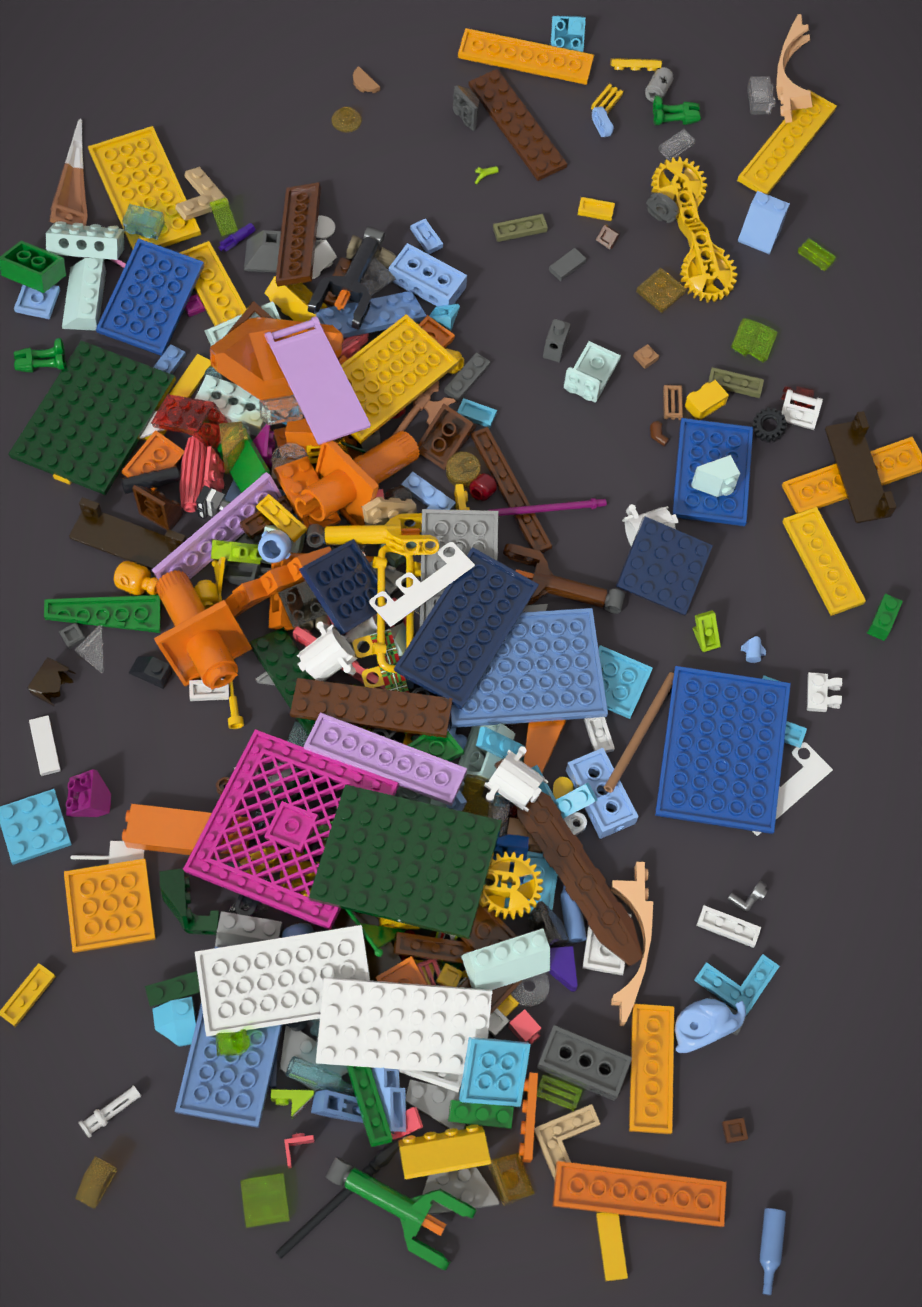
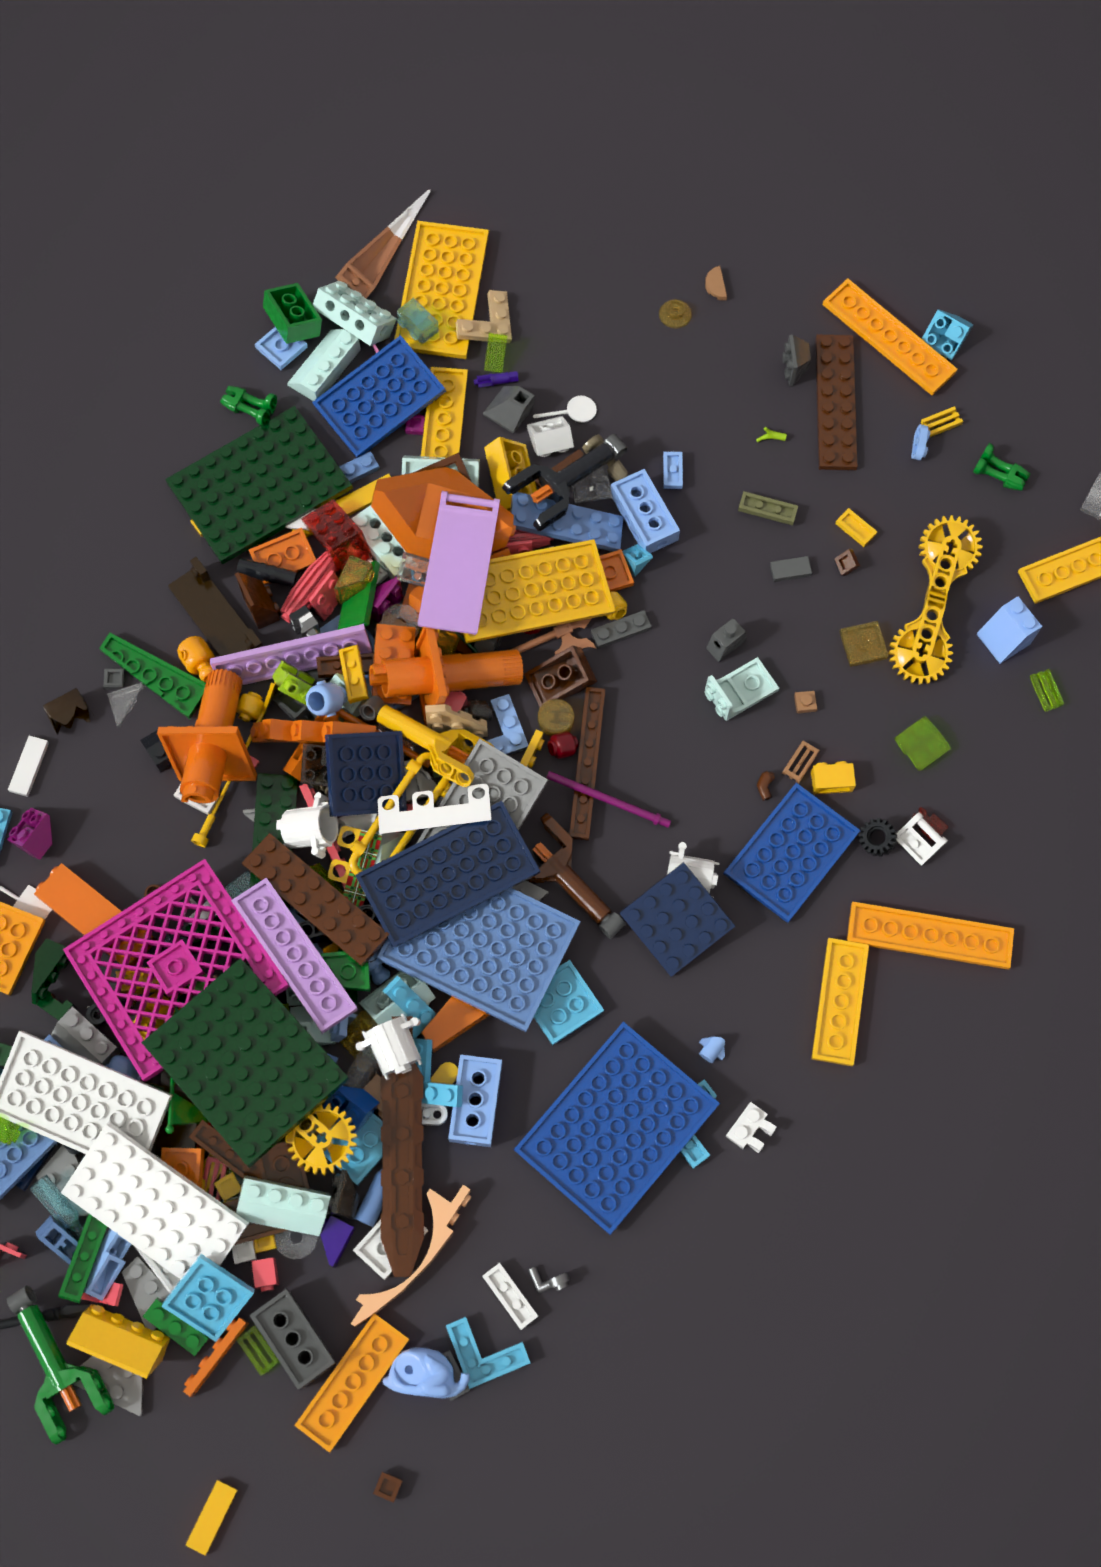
camera: 35 degrees right, 5 degrees up
lime slope [271,1090,314,1119] -> none
reddish brown plate [275,182,321,287] -> none
medium azure tile [457,398,497,428] -> none
clear yellow slope [488,1153,535,1206] -> none
tan plate [534,1104,600,1181] -> none
orange plate [553,1161,726,1227] -> none
white plate [584,717,615,753] -> none
medium nougat piece [604,672,674,793] -> none
yellow plate [610,58,662,71] -> none
light grey piece [645,67,673,102] -> none
dark grey tile [646,193,679,223] -> none
clear plate [658,129,695,161] -> none
light aqua slope [691,455,740,497] -> none
lime slope [693,610,721,652] -> none
olive plate [708,367,764,398] -> none
white piece [753,742,833,836] -> none
dark brown bracket [825,411,896,523] -> none
green brick [867,594,903,641] -> none

